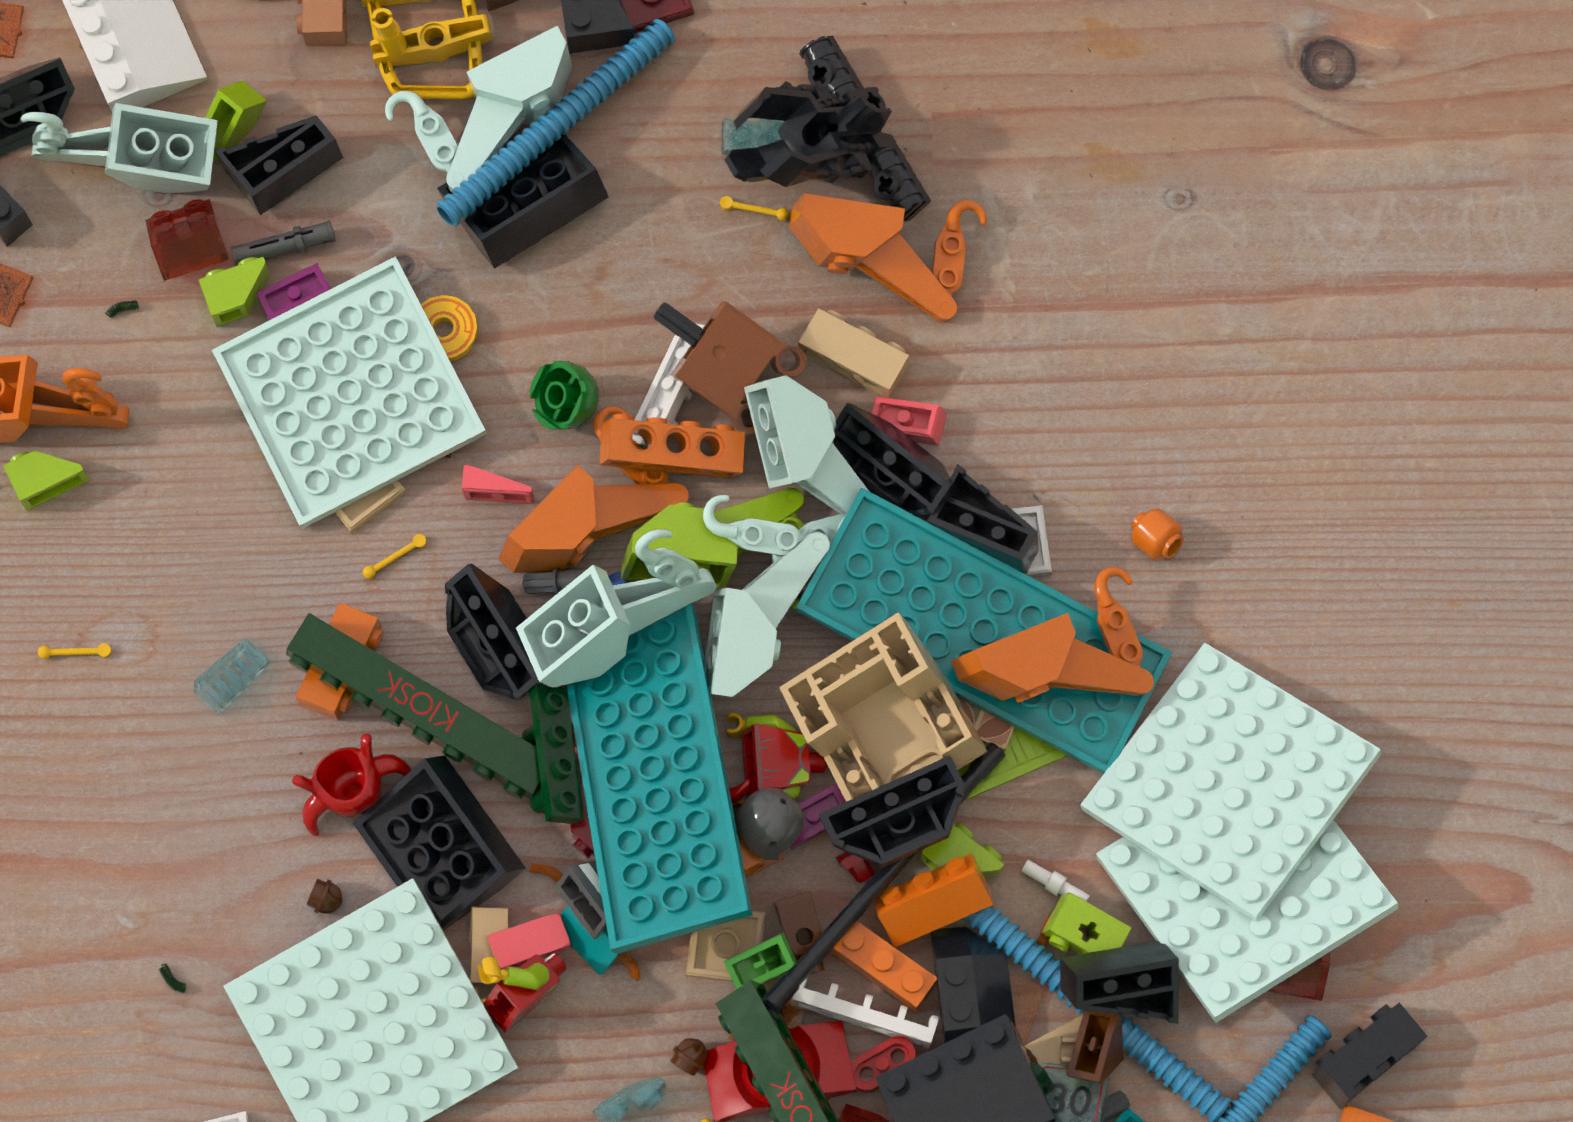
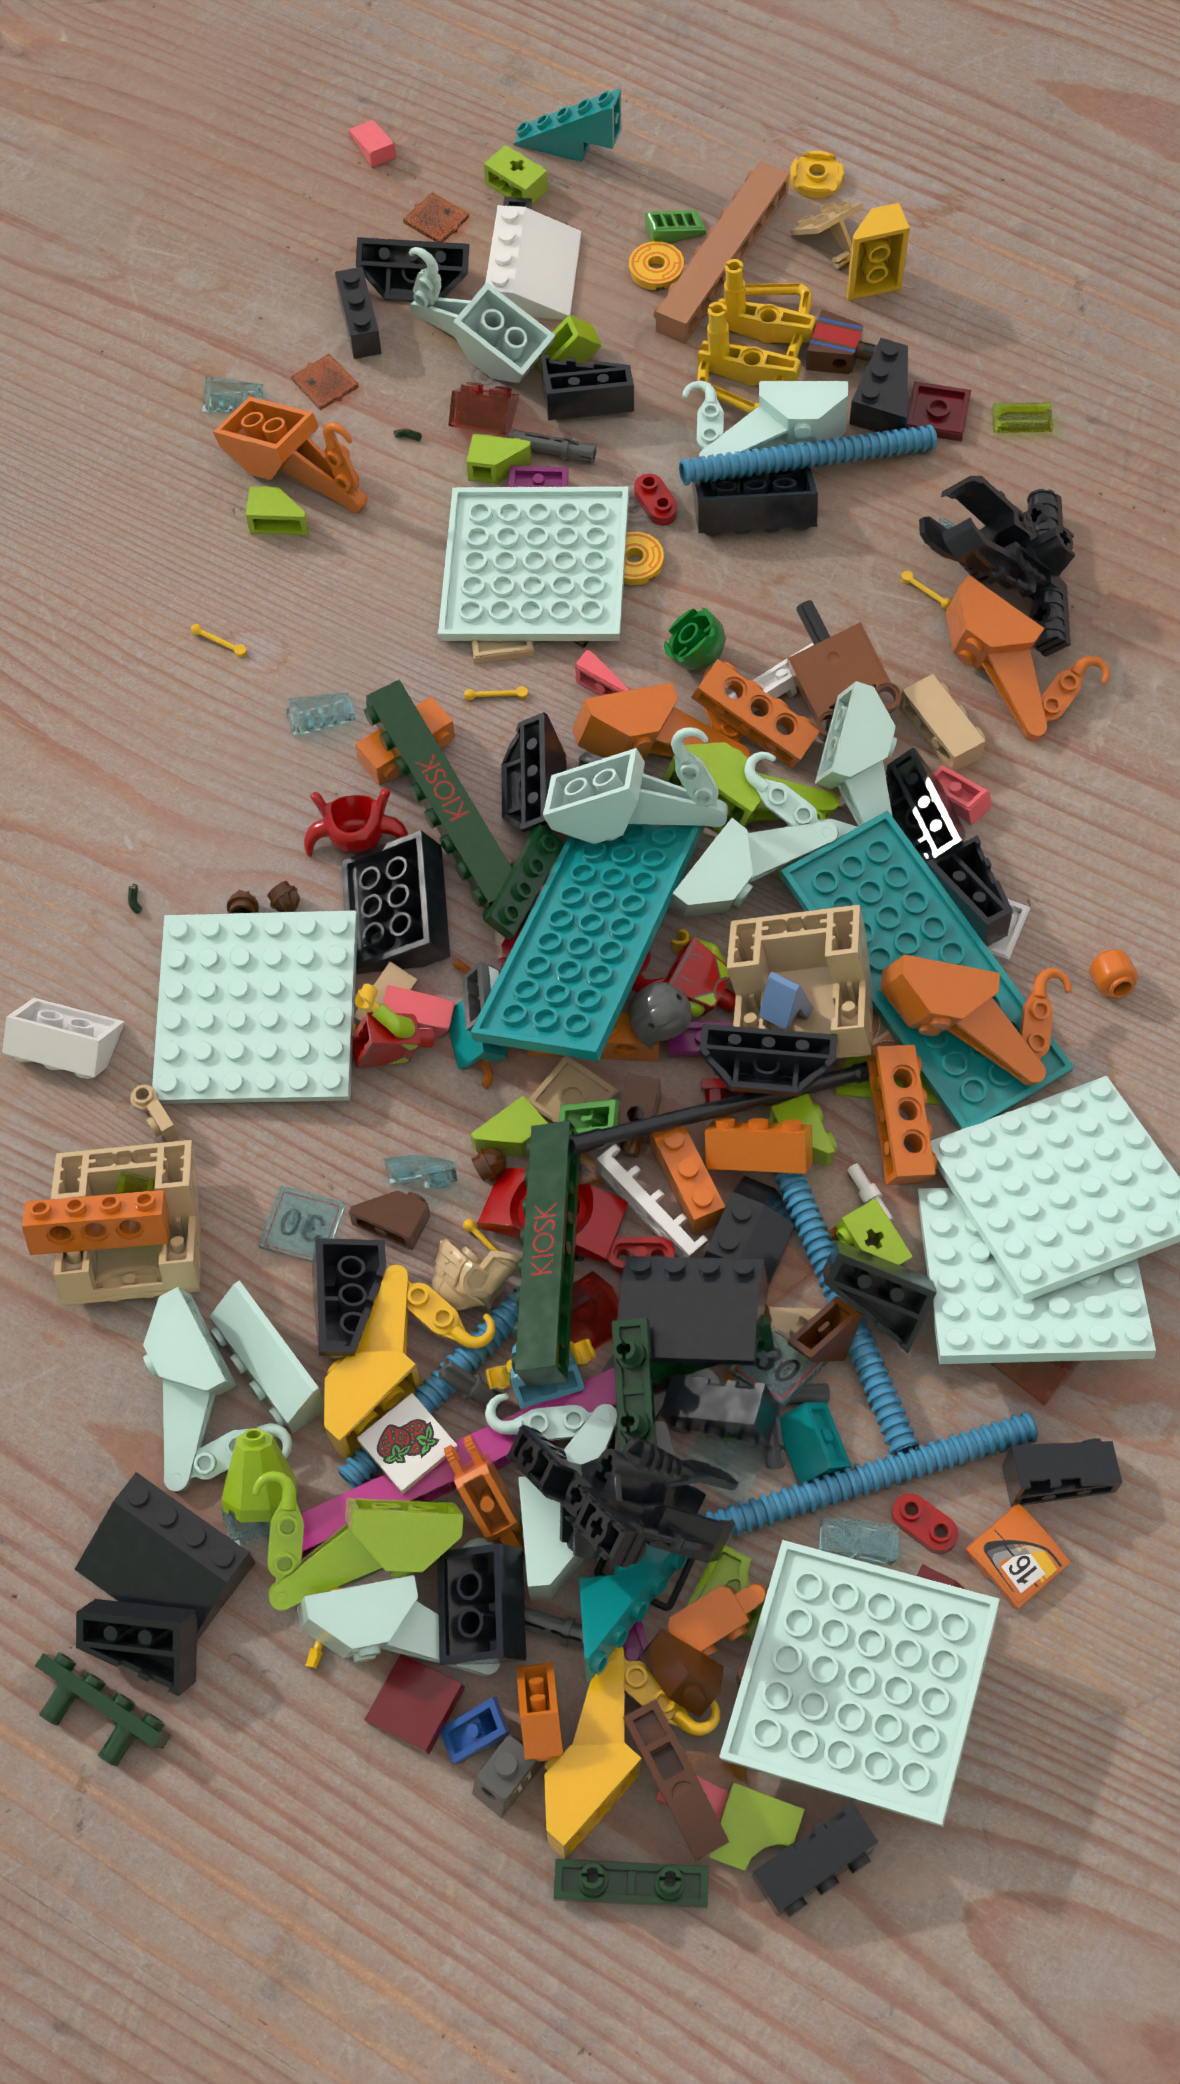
camera: 30 degrees right, 10 degrees down
none -> reddish brown plate [227,890,259,914]
none -> lime slope [470,1095,548,1156]
none -> red plate [634,474,677,526]
none -> medium blue slope [759,972,813,1029]
none -> orange brick [866,1045,937,1185]

